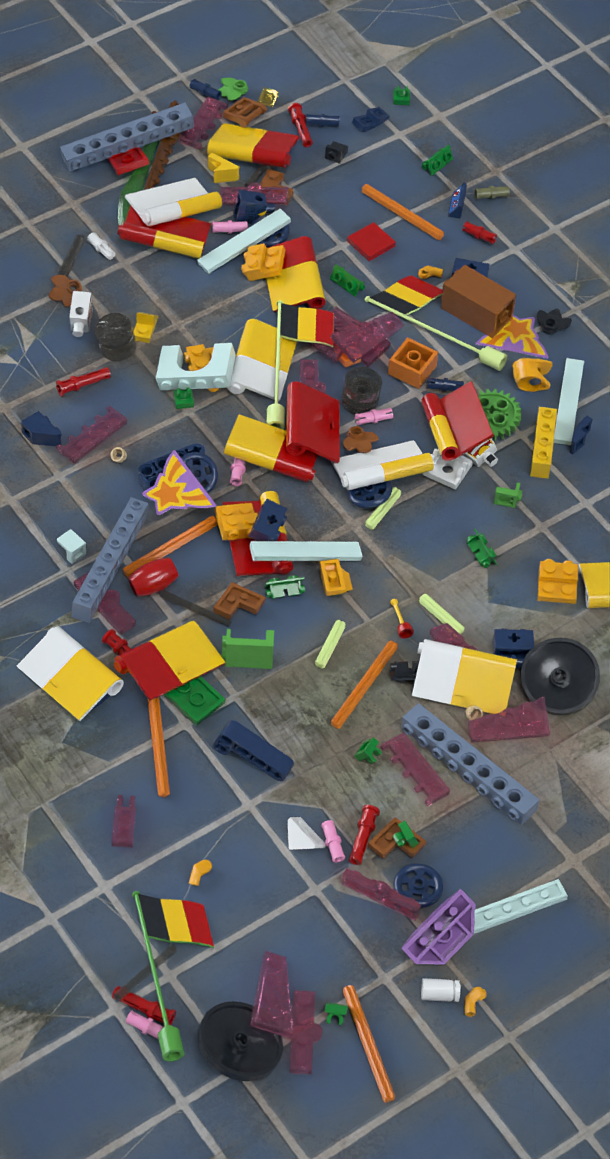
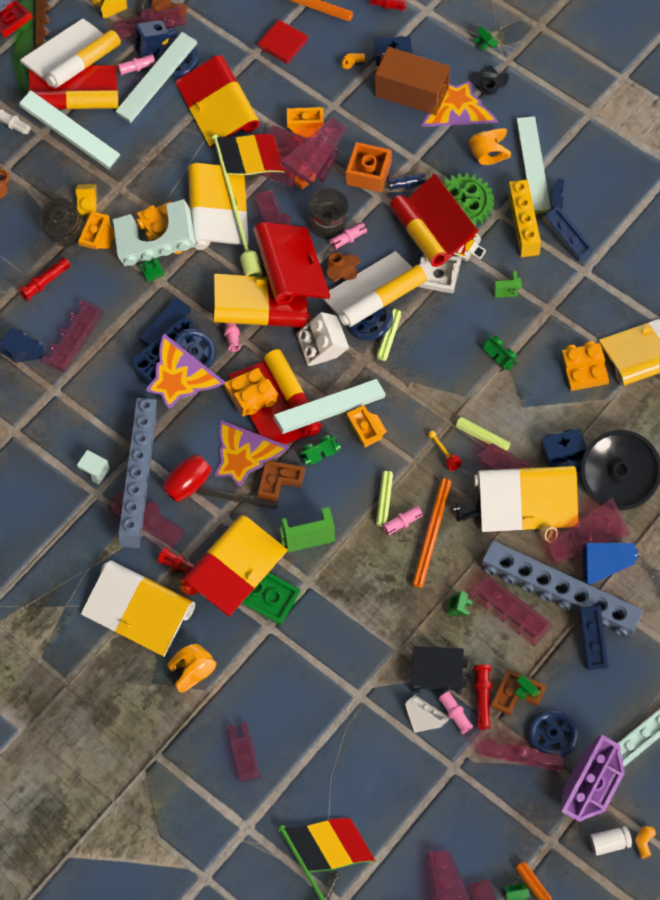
camera: 10 degrees left, 10 degrees up
white torso [70,291,93,337] -> none
tan hinge [111,447,127,463] -> none
orange axle [123,516,218,578] -> none
orange axle [147,697,170,798] -> none
light orange arm [189,860,212,886] -> none
dark blue beam [213,720,294,781] -> none
light orange plate [241,244,285,281] -> none
dark blue brick [248,499,287,541] -> none
green hinge [330,264,366,297] -> none
flag [365,275,507,371] -> none
none -> light aqua tile [19,90,120,170]
none -> light orange slope [78,211,115,249]
none -> dark blue tile [139,298,191,346]
none -> light orange helmet [167,644,217,693]
none -> sticker [215,420,289,486]
none -> light orange slope [287,107,324,139]
none -> white slope [296,312,349,366]
none -> bright pink pin [382,505,423,536]
none -> black panel [412,646,468,695]
none -> green tile [474,26,499,51]
none -> dark blue tile [542,205,593,261]
none -> dark blue tile [580,605,609,670]
none -> blue slope [582,543,638,585]

